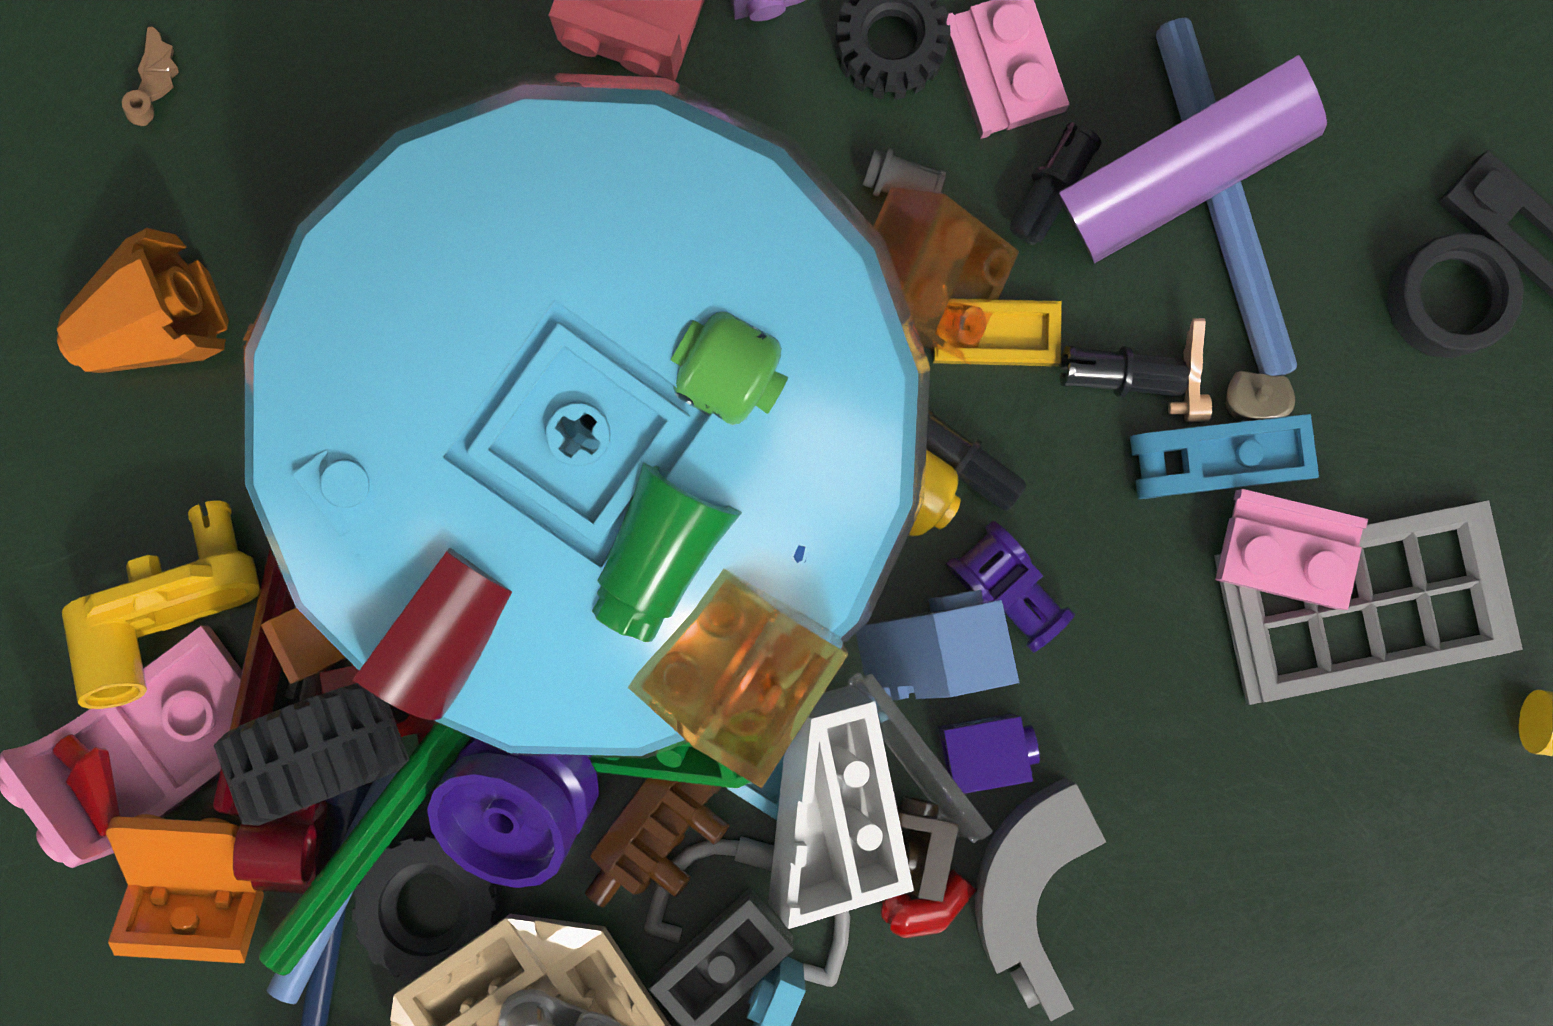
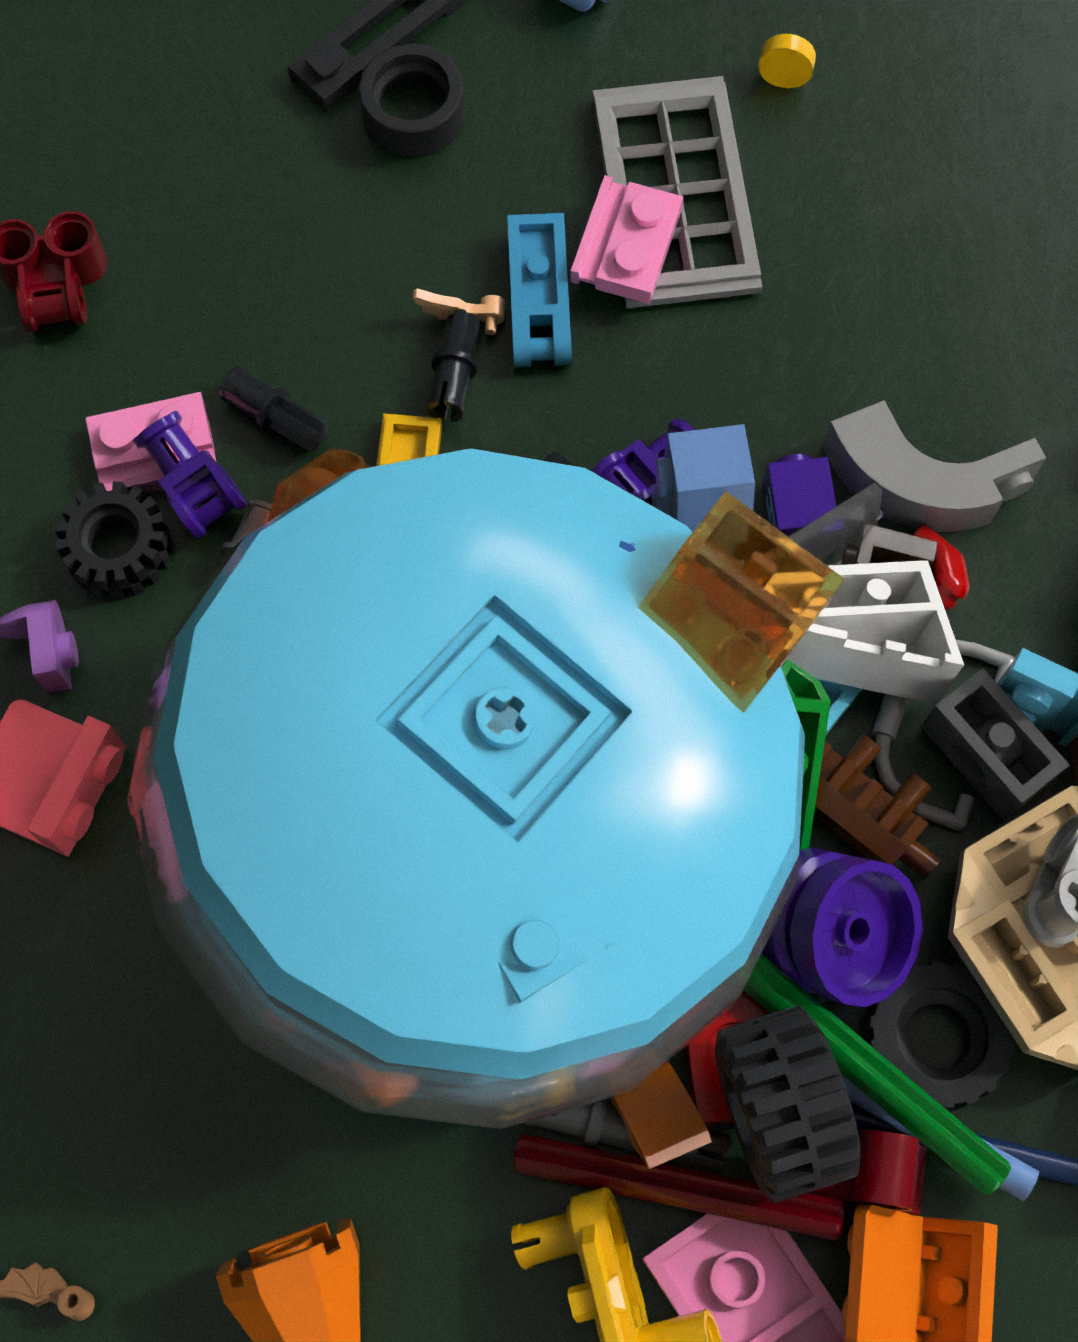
camera: 85 degrees left, 15 degrees down
dark red brick [353,548,512,720] -> none
green plant [592,462,742,642] -> none
bright green head [671,311,788,425] -> none
medium lavender brick [1059,55,1327,263] -> none
medium blue axle [1156,18,1297,376] -> none
dark tan piece [1225,371,1295,422] -> none
none -> dark purple connector [133,411,248,539]

